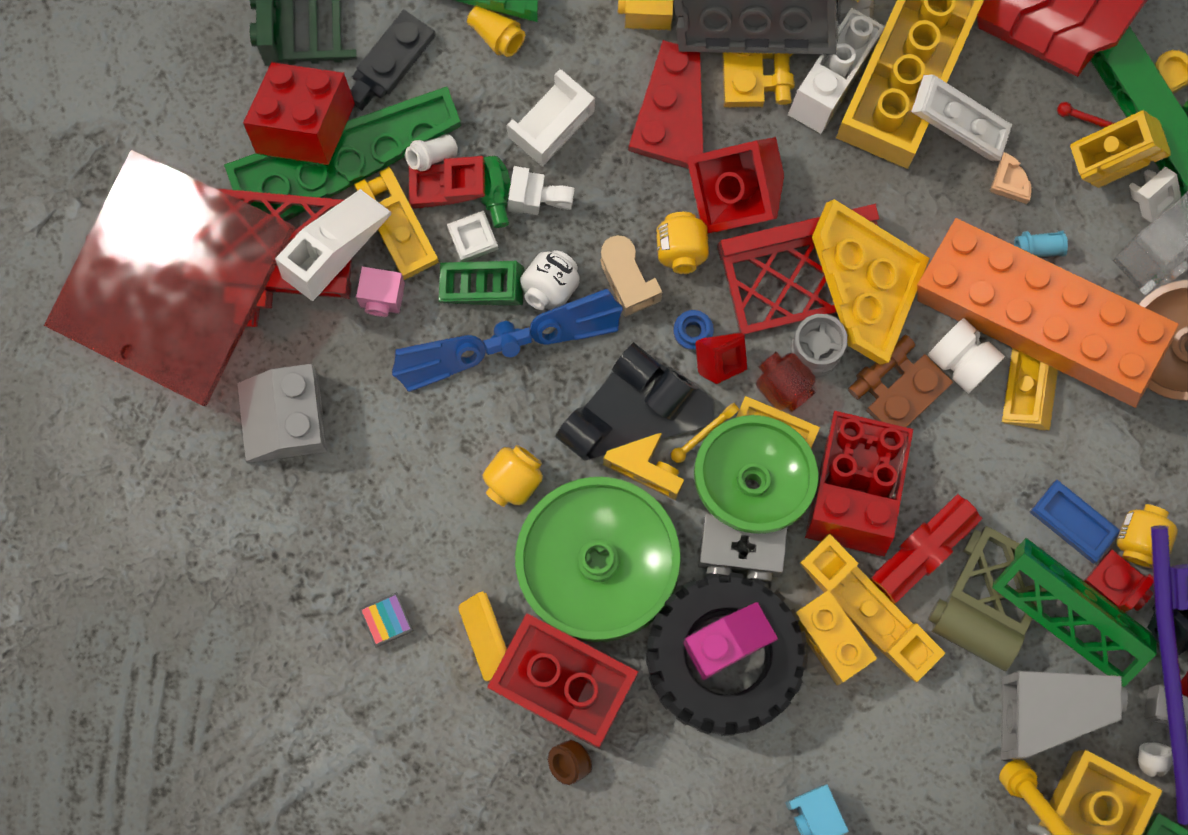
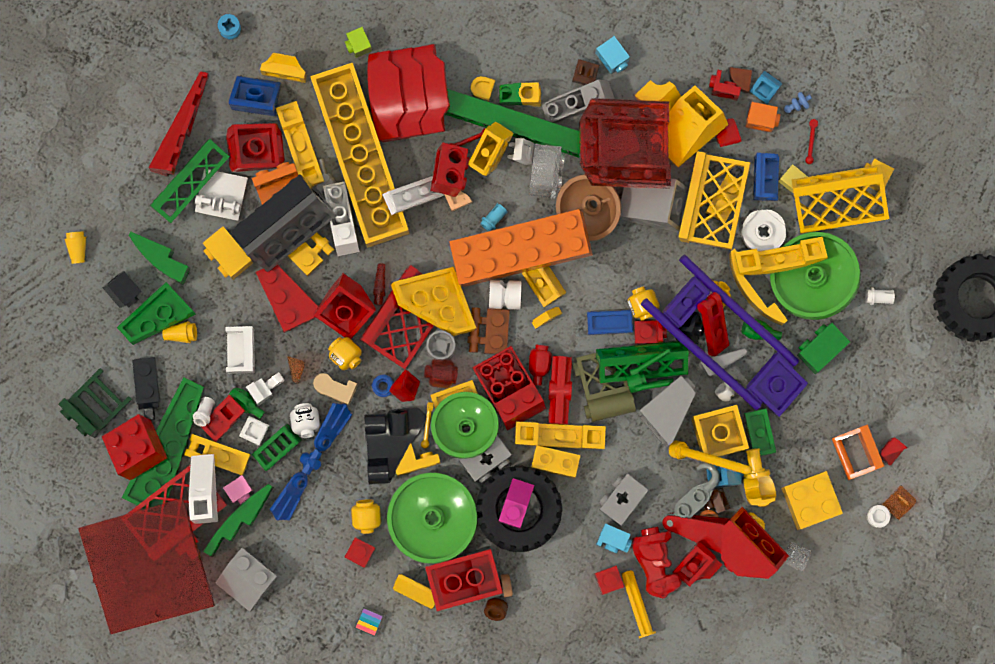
camera: 45 degrees left, 5 degrees up
none -> green slope [203,484,274,557]
none -> clear orange slope [287,356,305,384]
none -> red brick [345,537,376,568]
none -> clear red animal [373,263,386,305]
none -> red brick [430,142,470,197]
none -> medium nougat tile [500,574,513,597]
none -> red plant [529,344,552,386]
none -> yellow tile [532,307,562,329]
none -> light grey brick [599,474,648,526]
none -> green plant [626,349,674,394]

